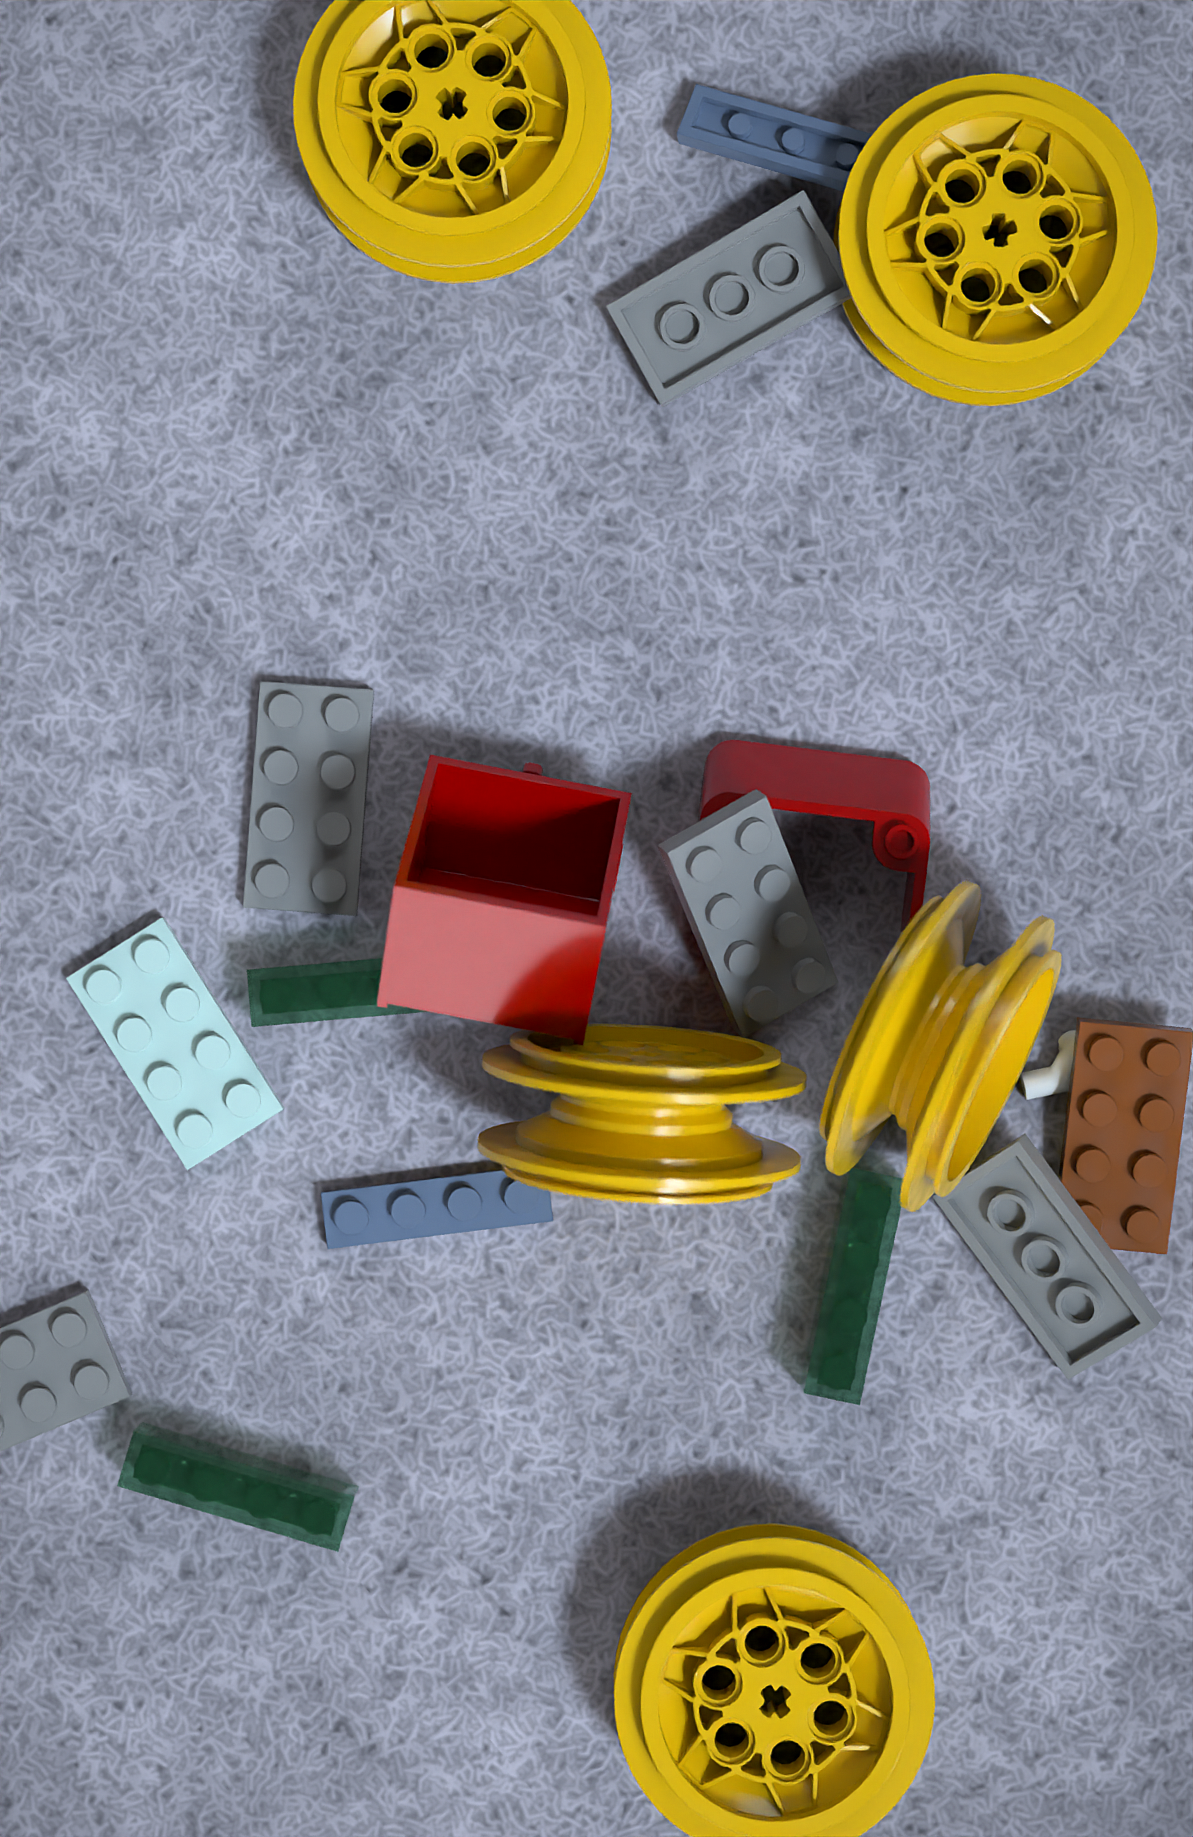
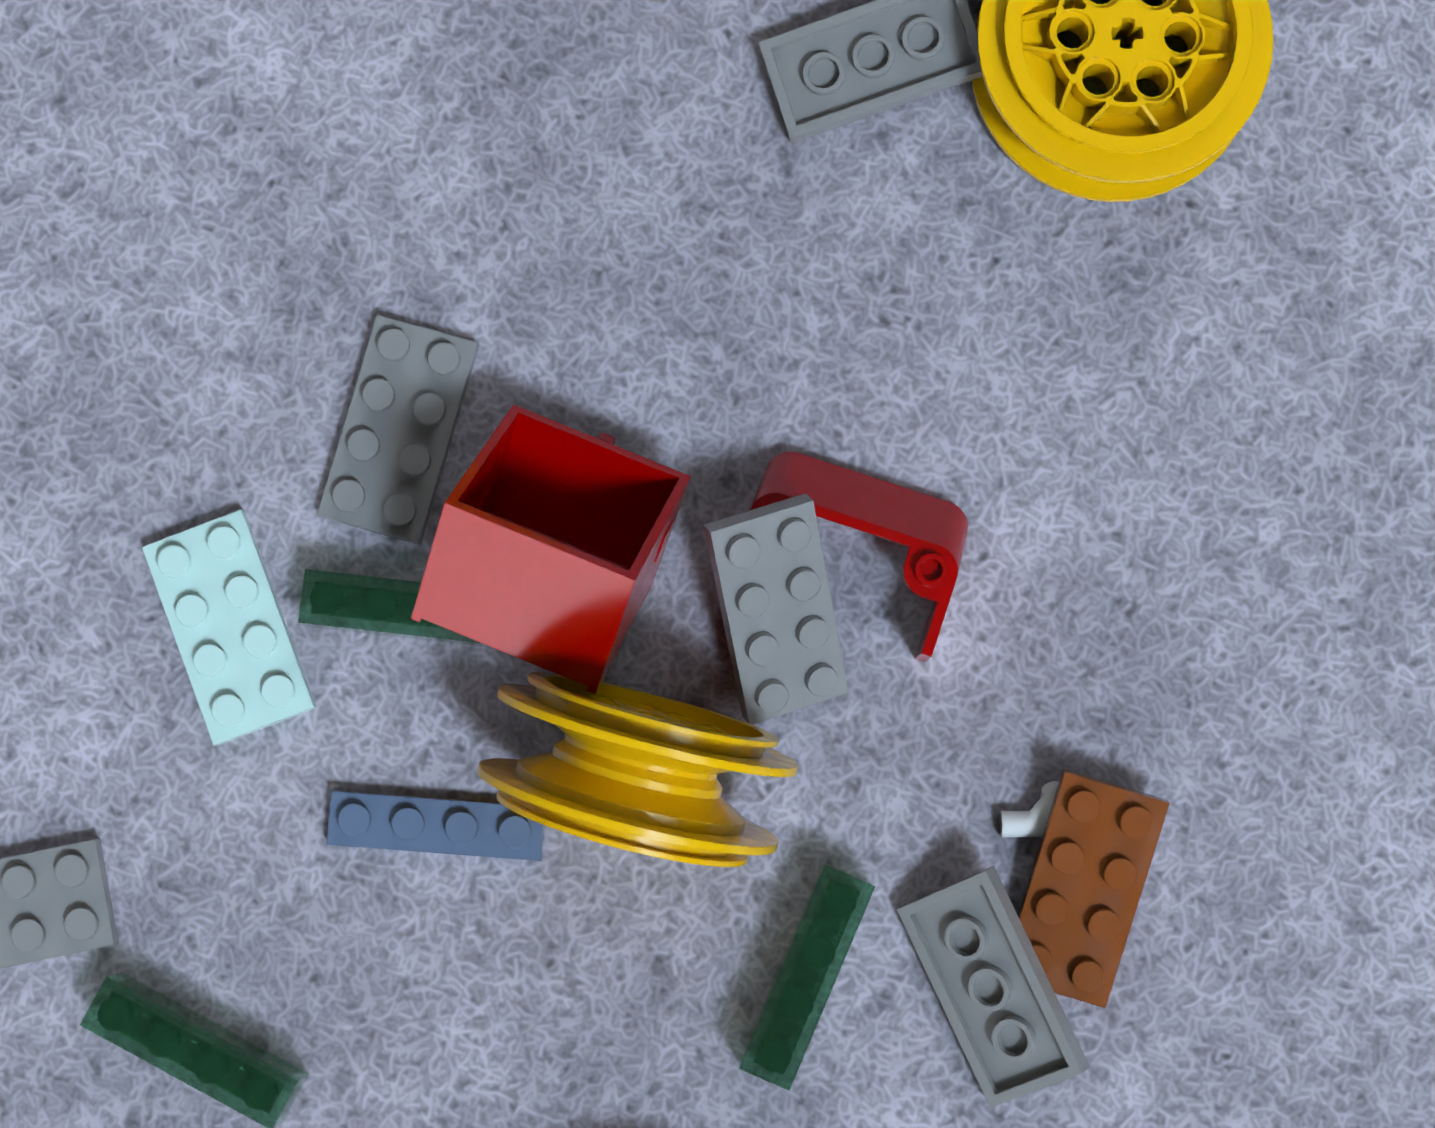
camera: 15 degrees right, 5 degrees down
yellow wheel [819,880,1062,1212] -> none

